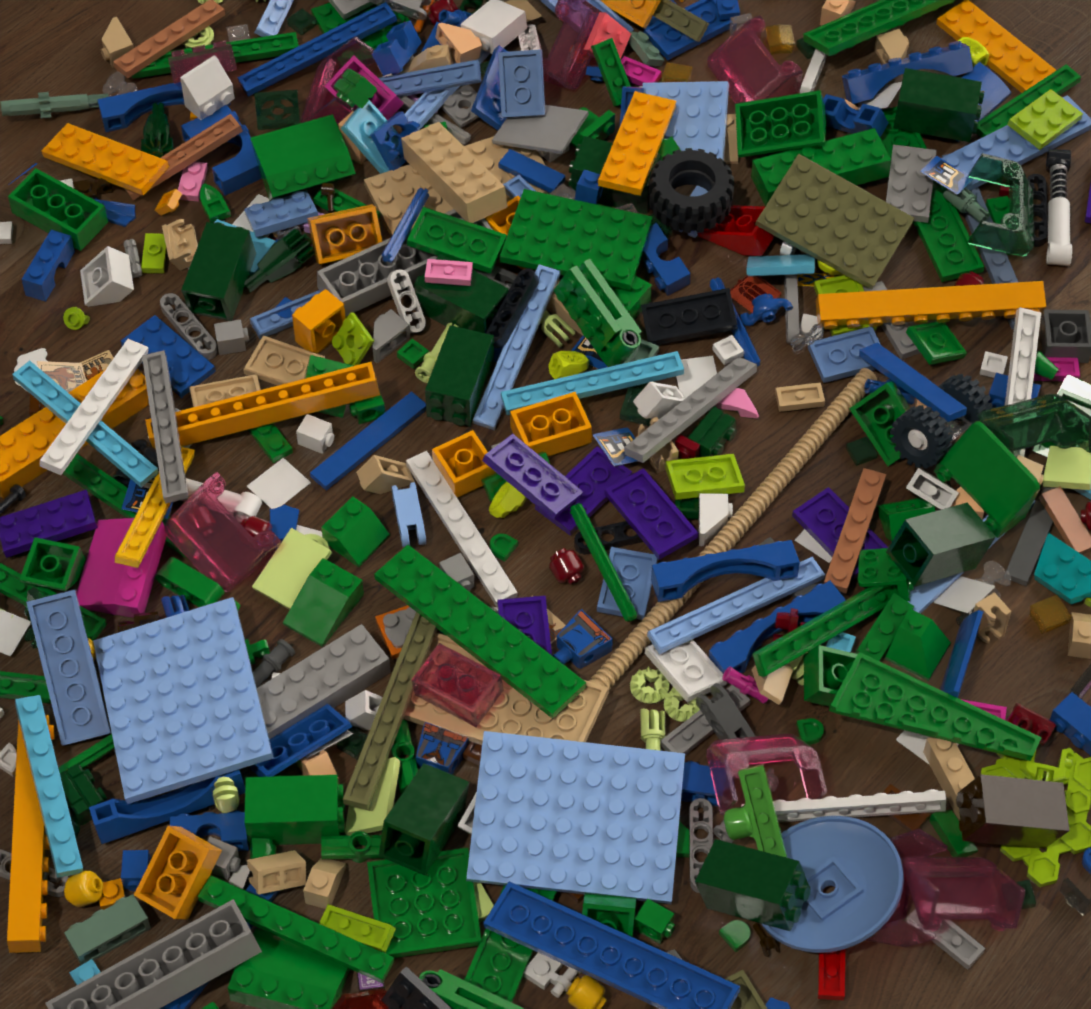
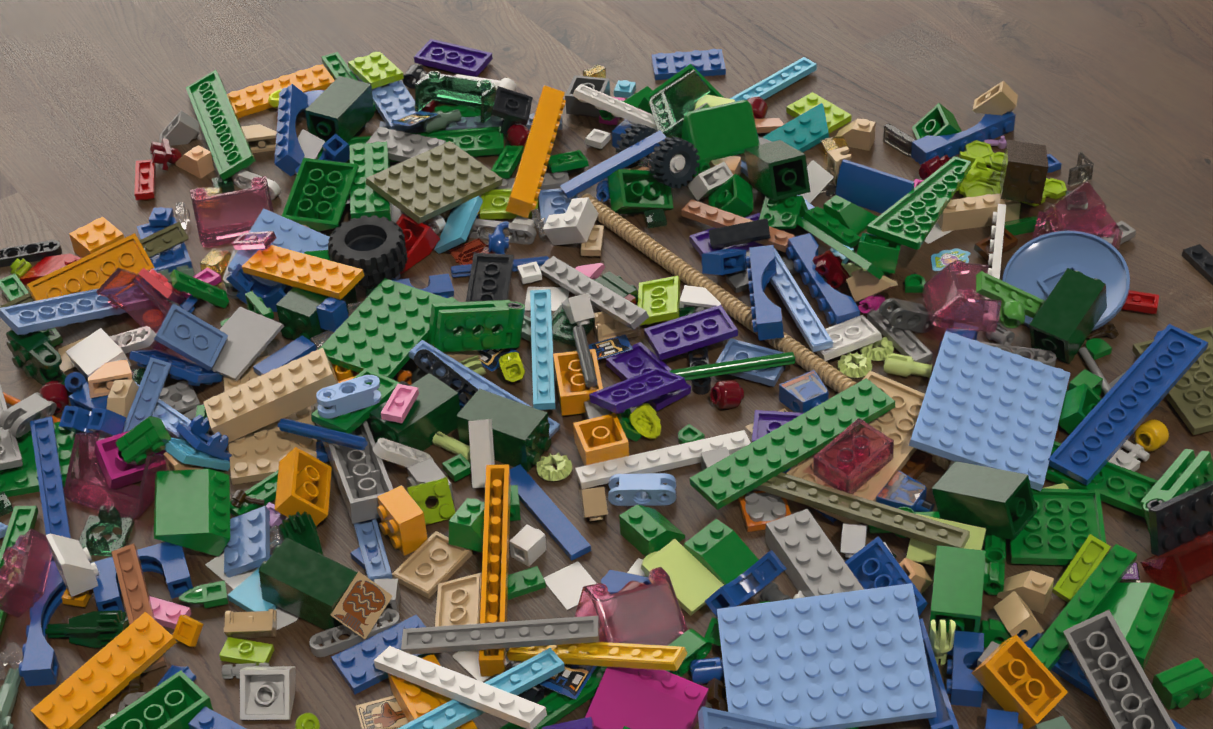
camera: 75 degrees left, 15 degrees down
none -> clear pink plate [232,231,276,251]
none -> light blue piece [316,375,381,419]
none -> sticker [331,572,393,639]
none -> white tile [468,419,495,488]
none -> black bracket [491,86,533,135]
none -> green plate [491,146,524,179]
none -> yellowish green gear [537,452,572,481]
none -> white brick [543,197,599,245]
none -> dark grey axle [573,325,597,388]
none -> blue brick [702,249,747,275]
none -> blue arch [705,550,787,618]
none -> black tile [709,218,771,250]
none -> sticker [931,248,971,271]
none -> light grey bar [1079,347,1111,395]

